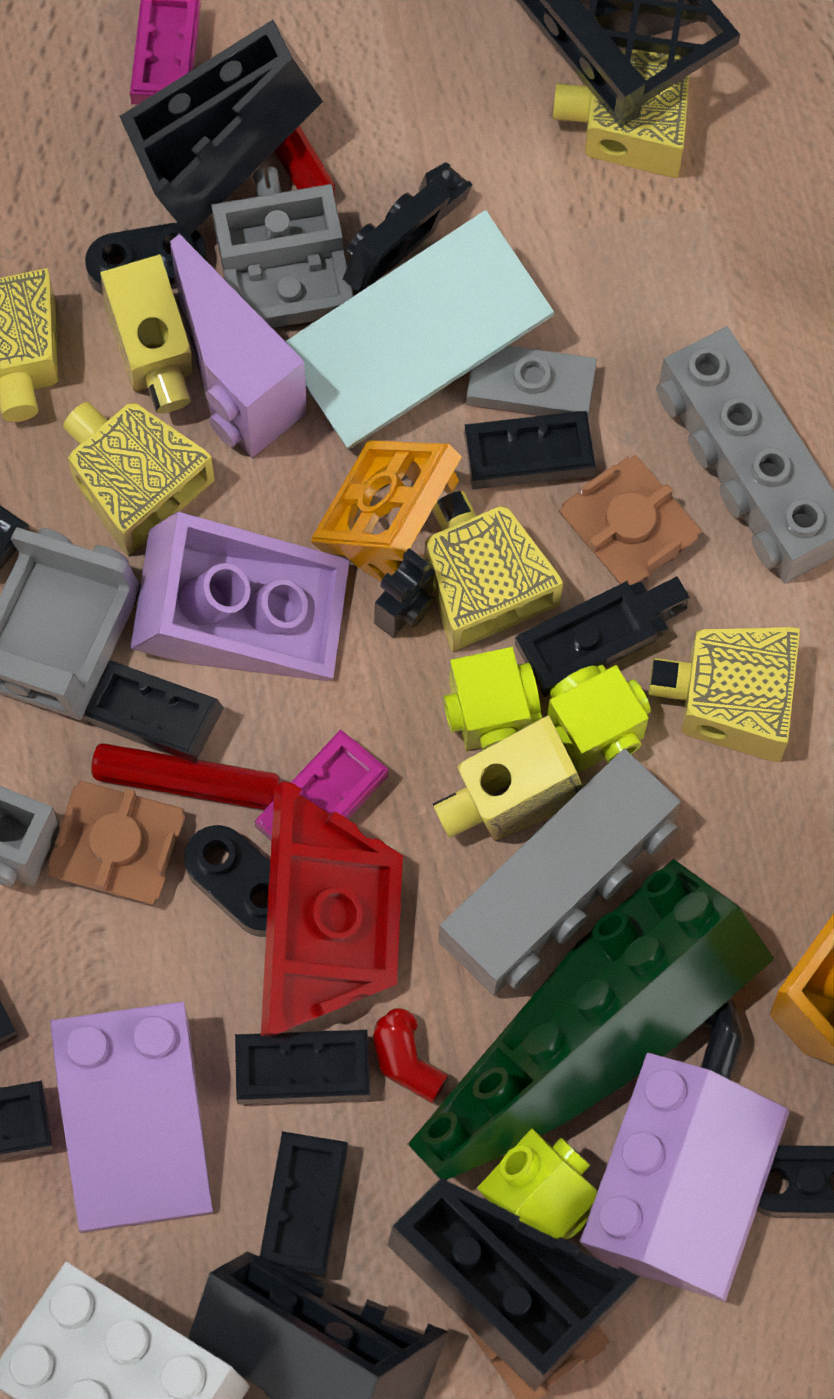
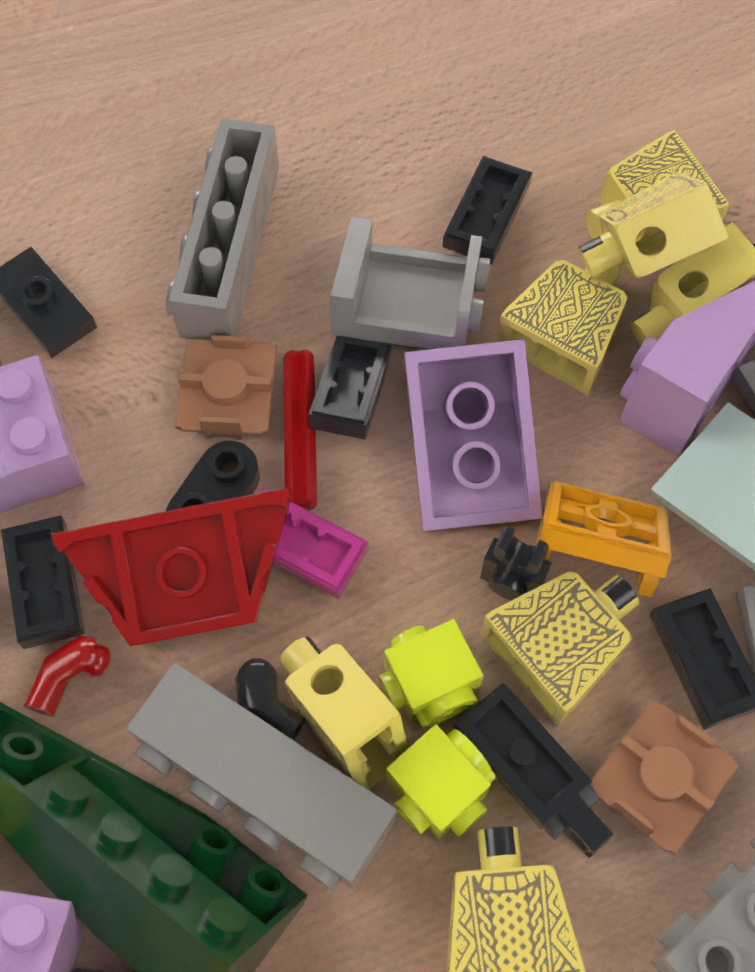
camera: 80 degrees right, 5 degrees down
none -> black arm [235,658,306,741]
none -> light yellow torso [578,172,729,278]

